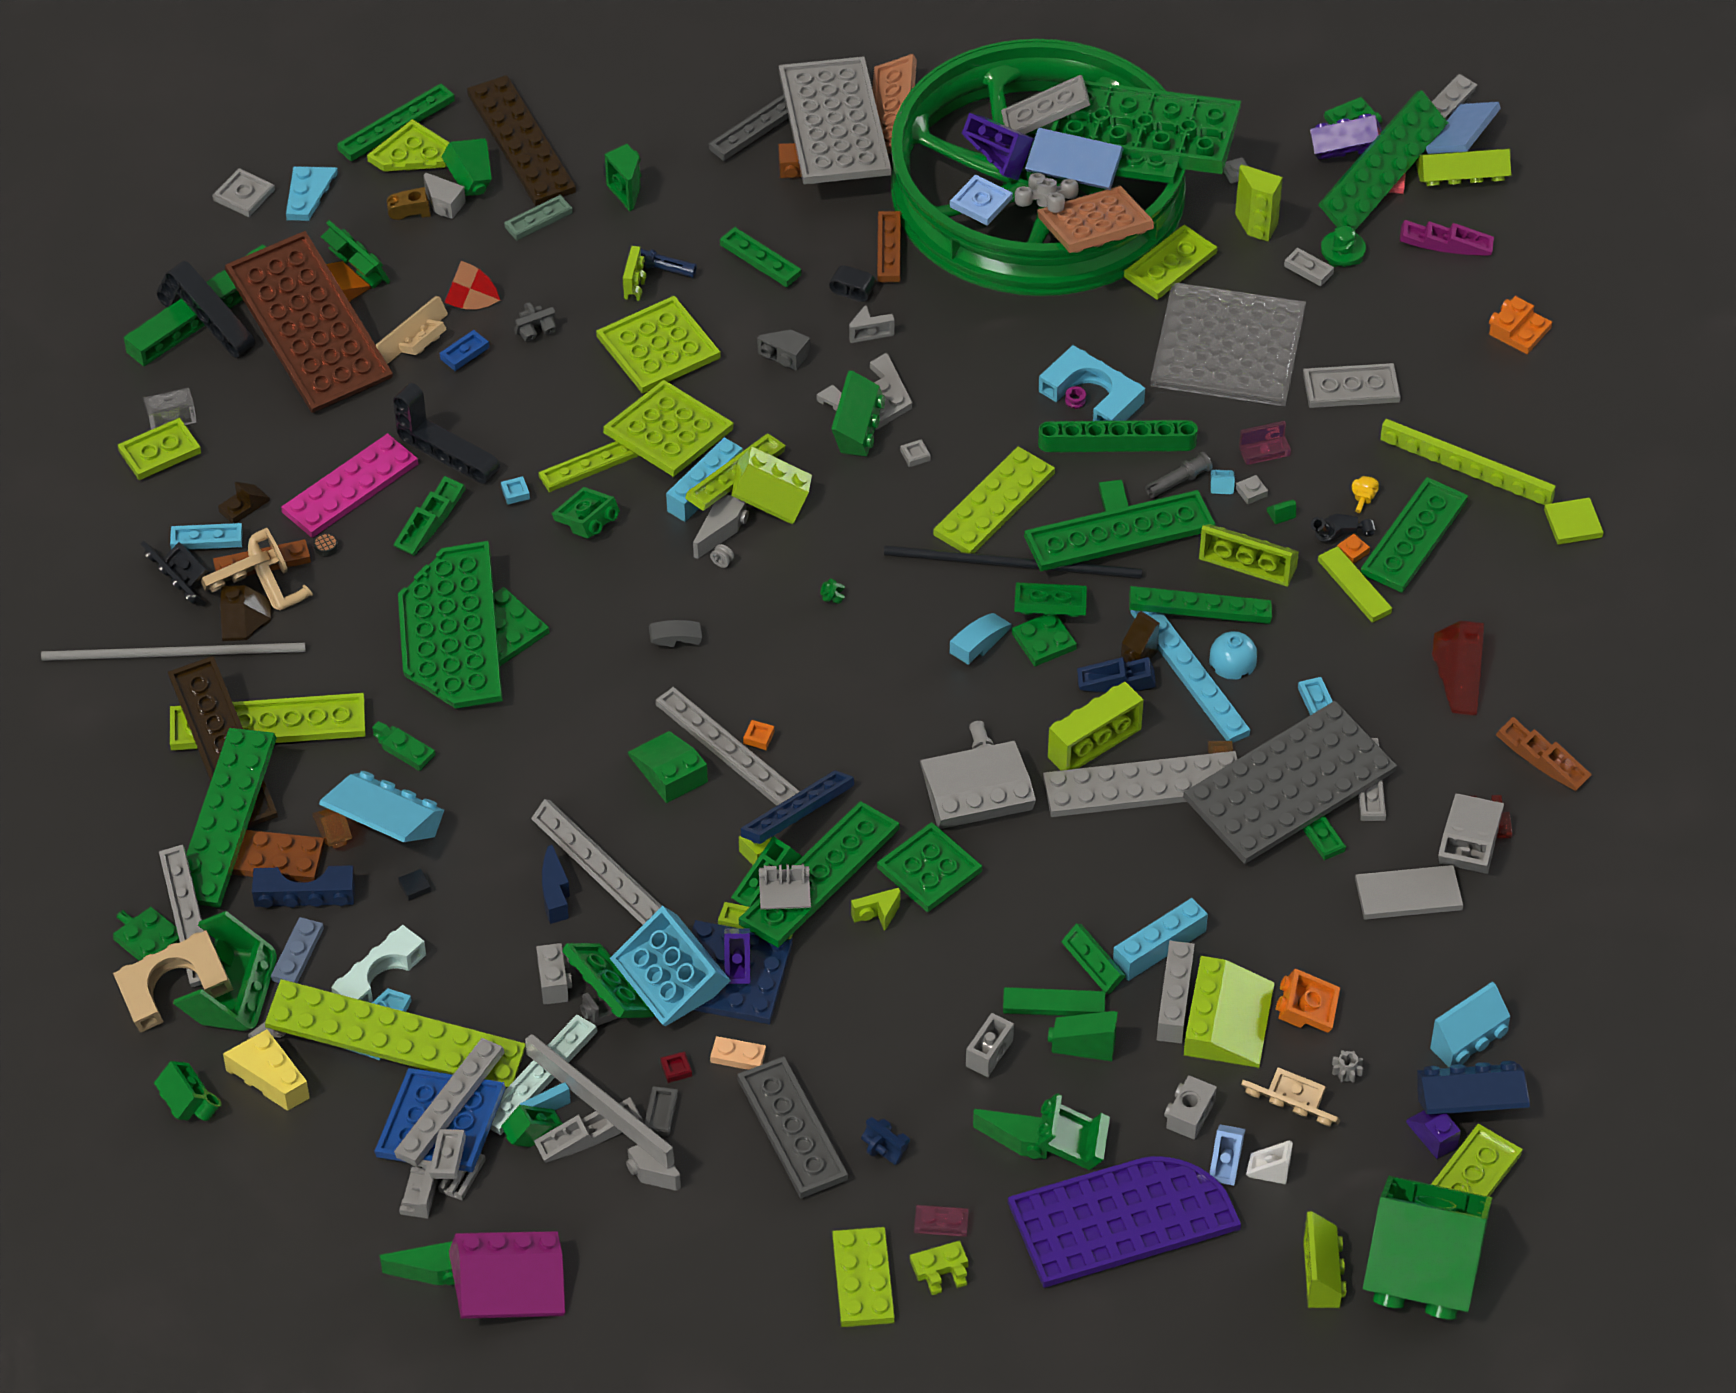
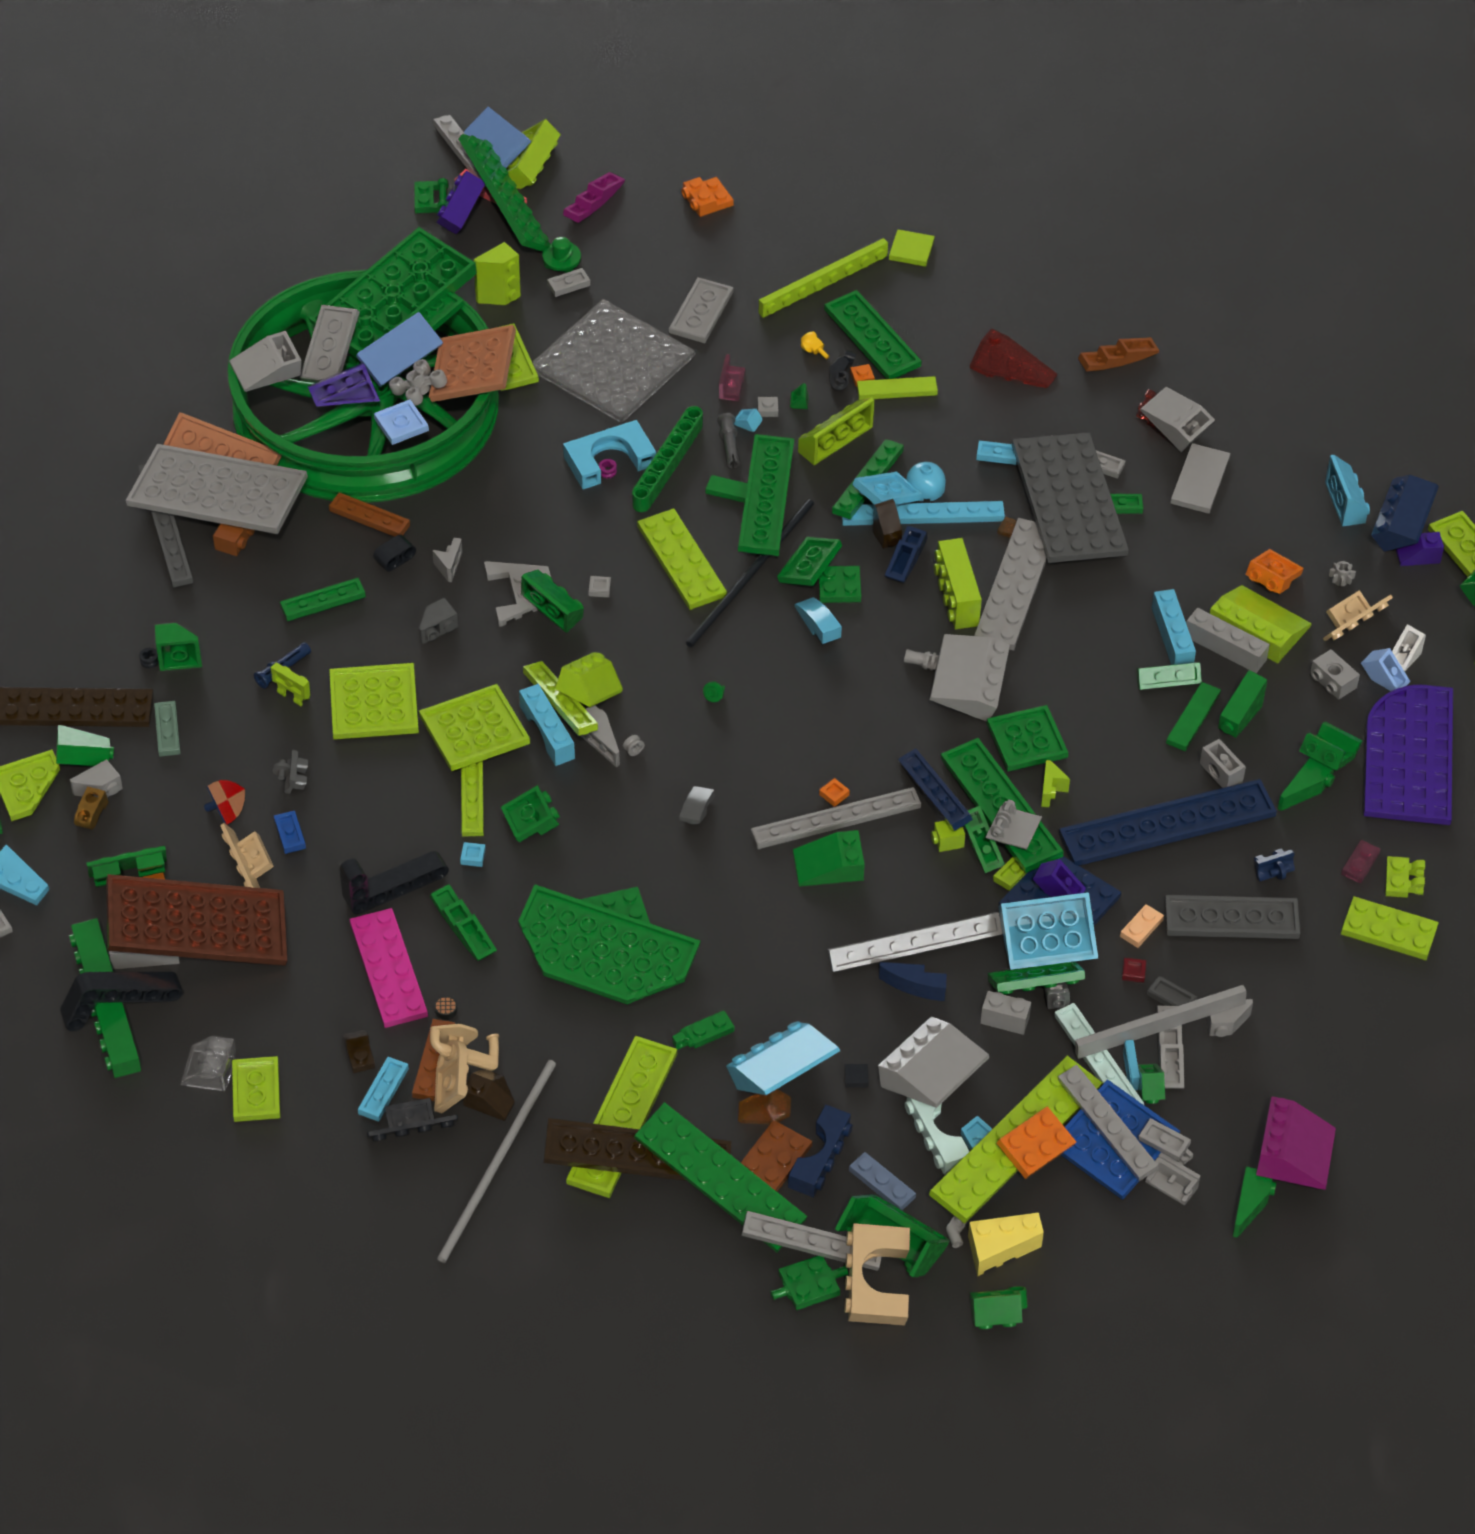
camera: 65 degrees left, 0 degrees up
none -> light grey slope [229,331,301,392]
none -> medium azure plate [852,472,923,505]
none -> light grey slope [878,1017,989,1108]
none -> orange plate [996,1106,1076,1179]
none -> dark blue plate [1059,779,1277,866]

